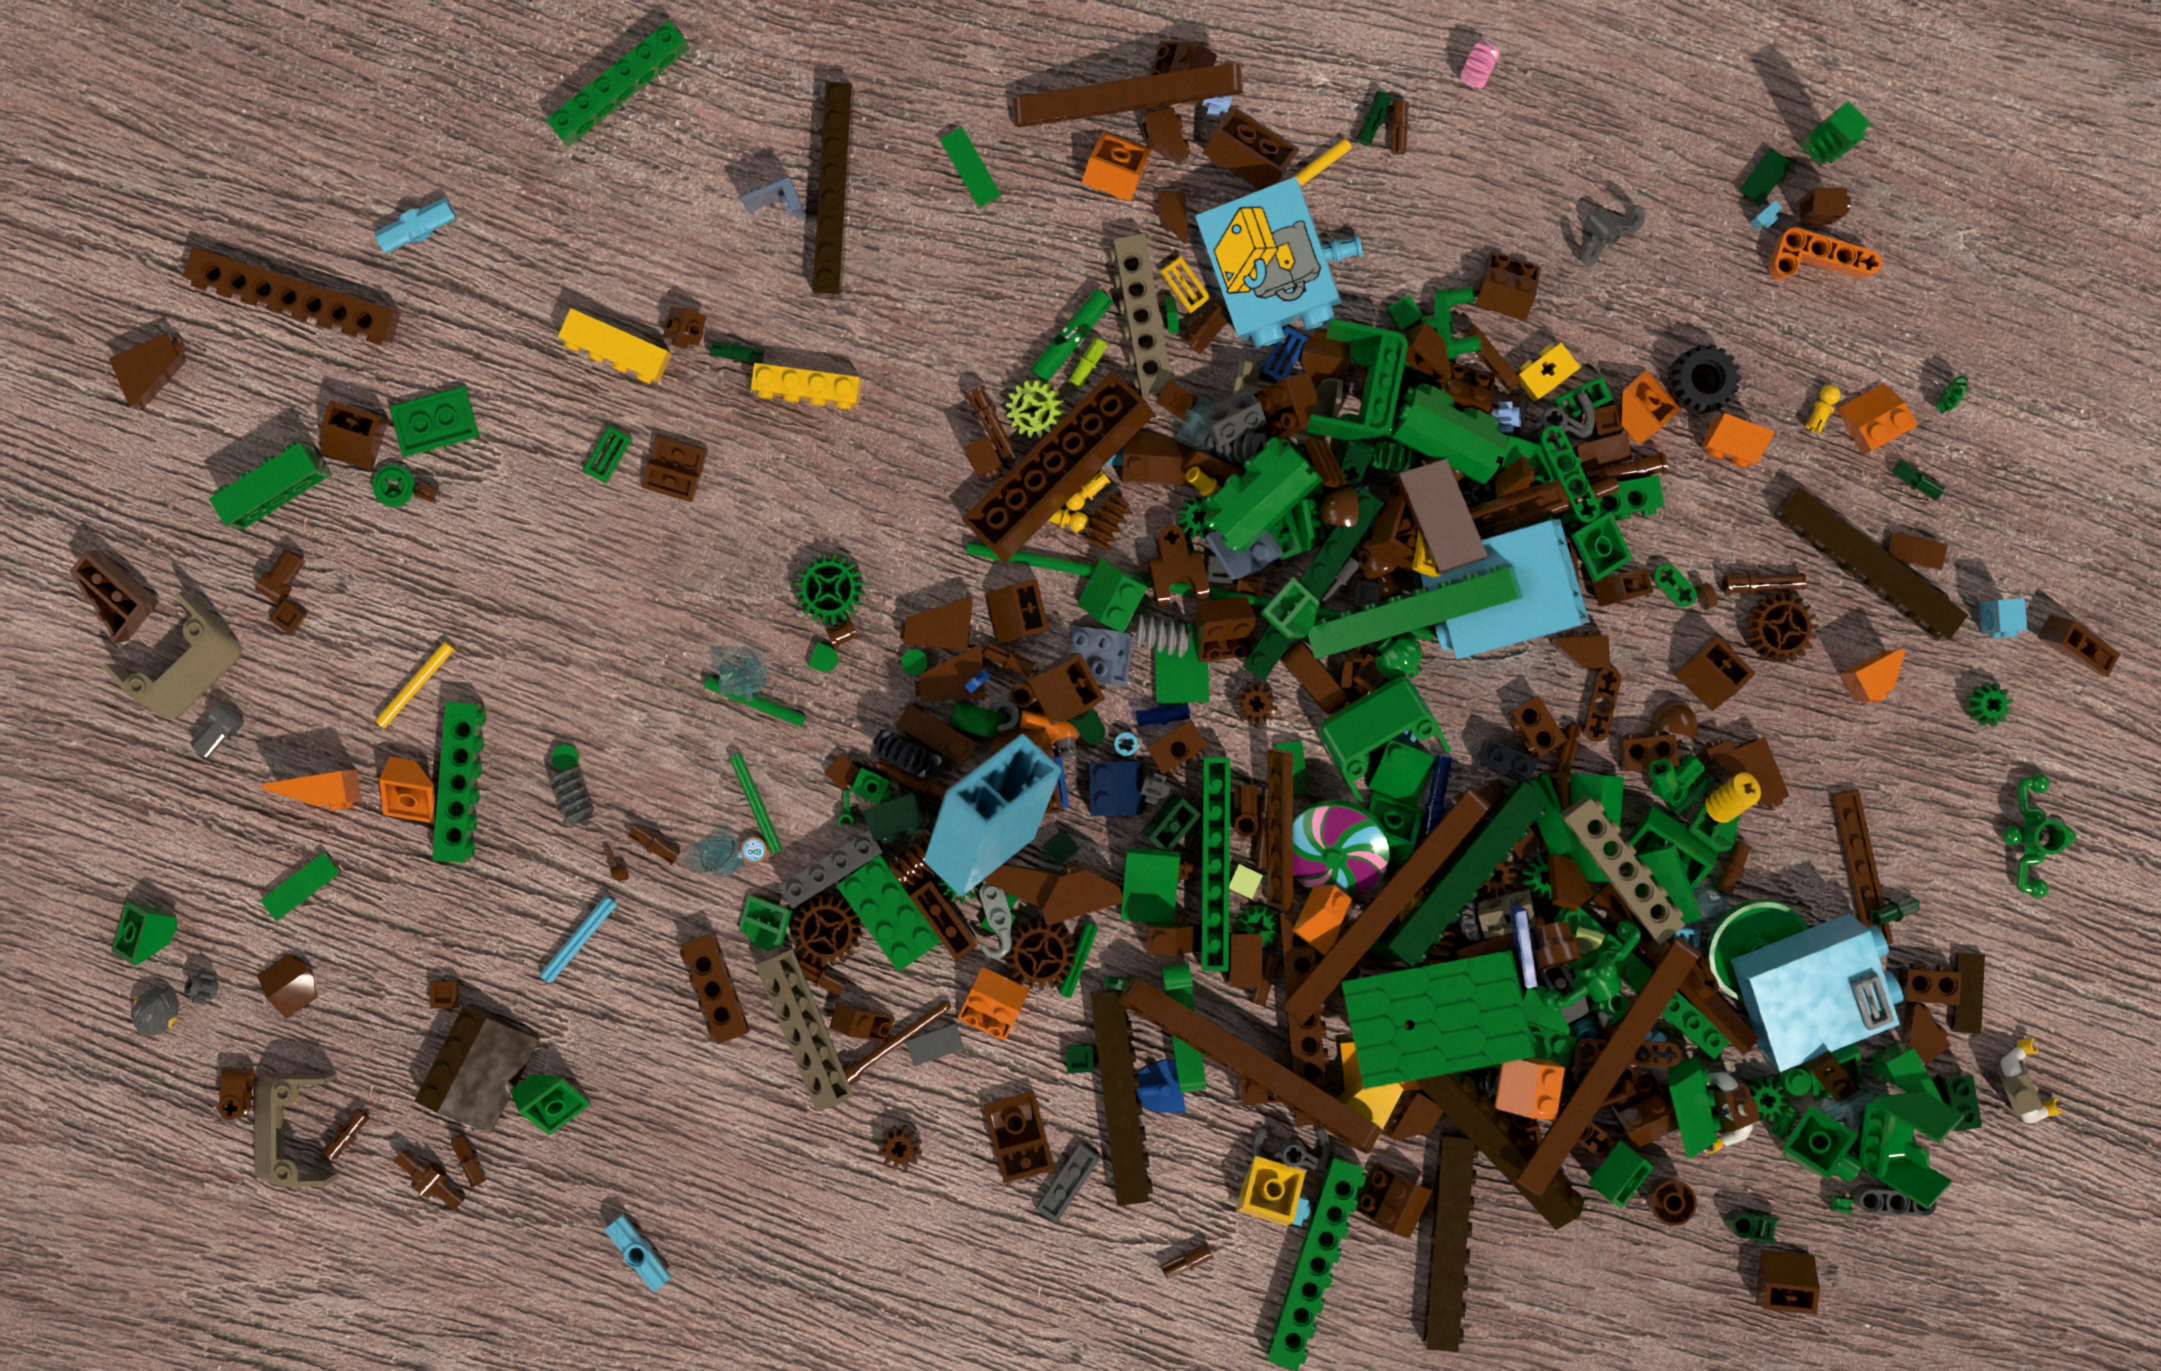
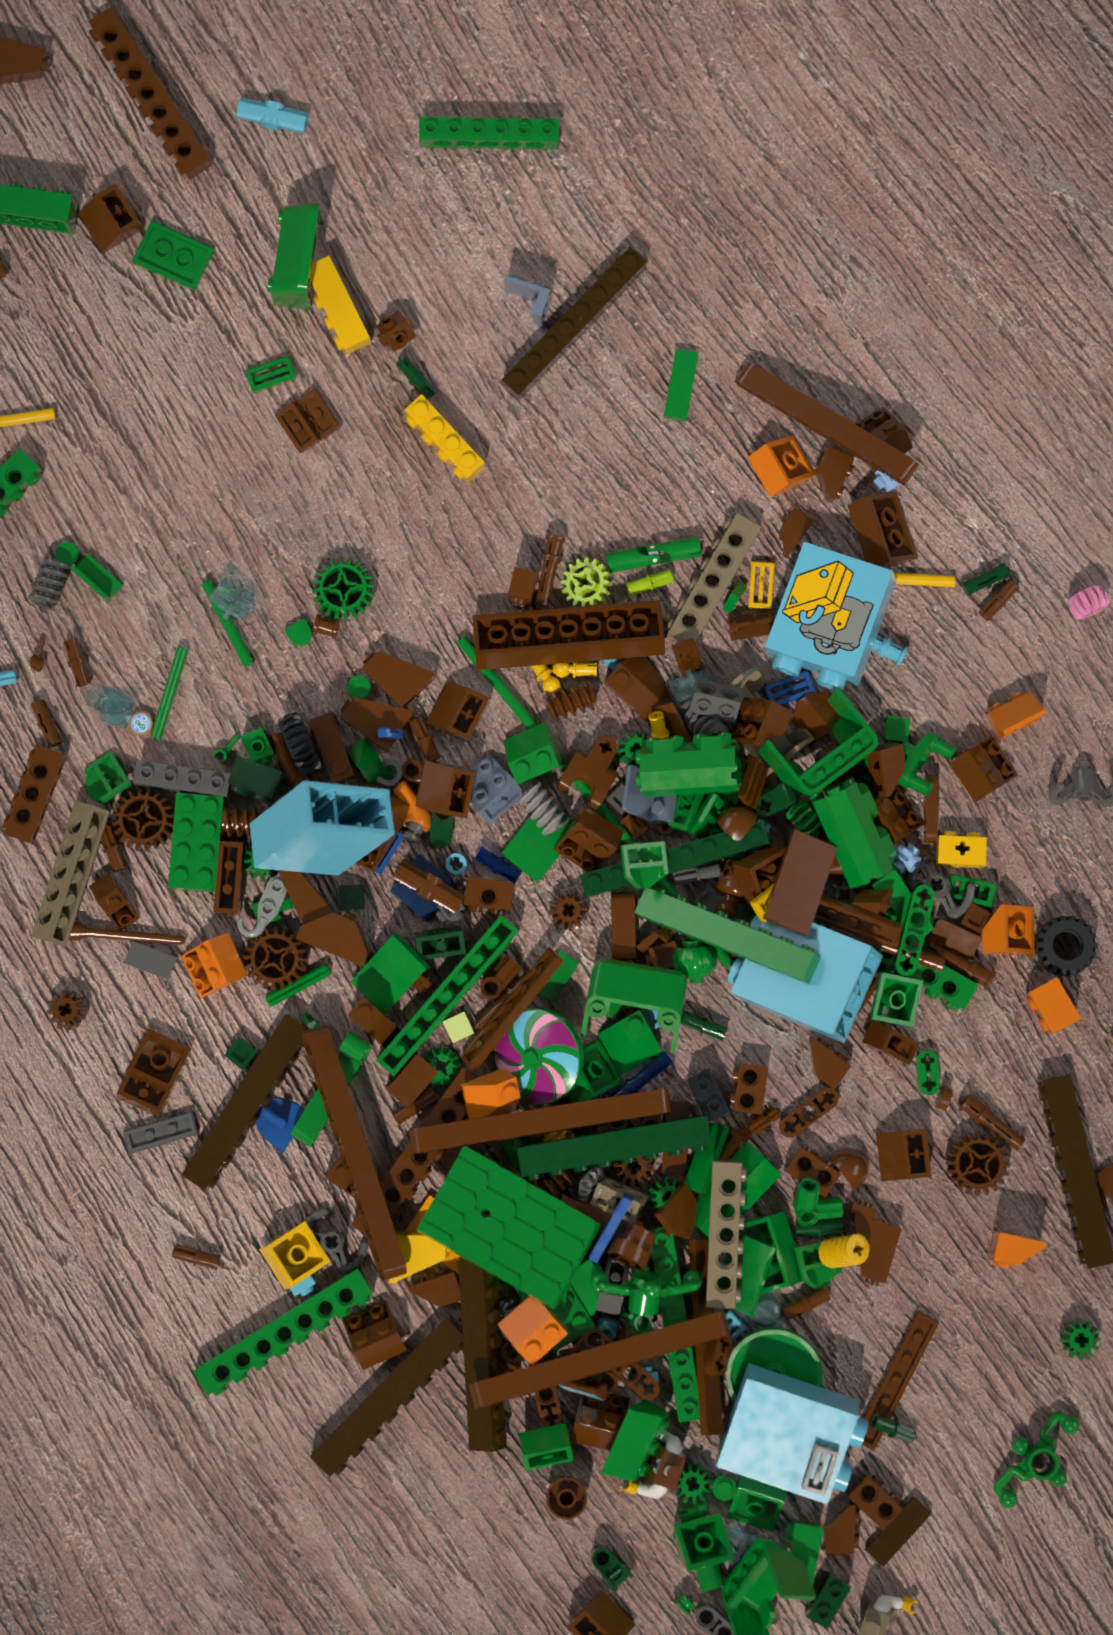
camera: 40 degrees right, 5 degrees down
green gear [372,465,415,507] -> none
reddish brown bush [413,482,441,504] -> none
reddish brown tile [824,753,860,790] -> none
yellowish green tile [1576,927,1605,954] -> none
dark brown tile [1806,1050,1861,1102] -> none
none -> reddish brown pin [30,699,63,748]
none -> green panel [70,554,123,603]
none -> green windscreen [267,203,325,311]
none -> reddish brown piece [393,860,465,914]
none -> dark green axle [680,1011,728,1041]
none -> orange slope [986,691,1047,740]

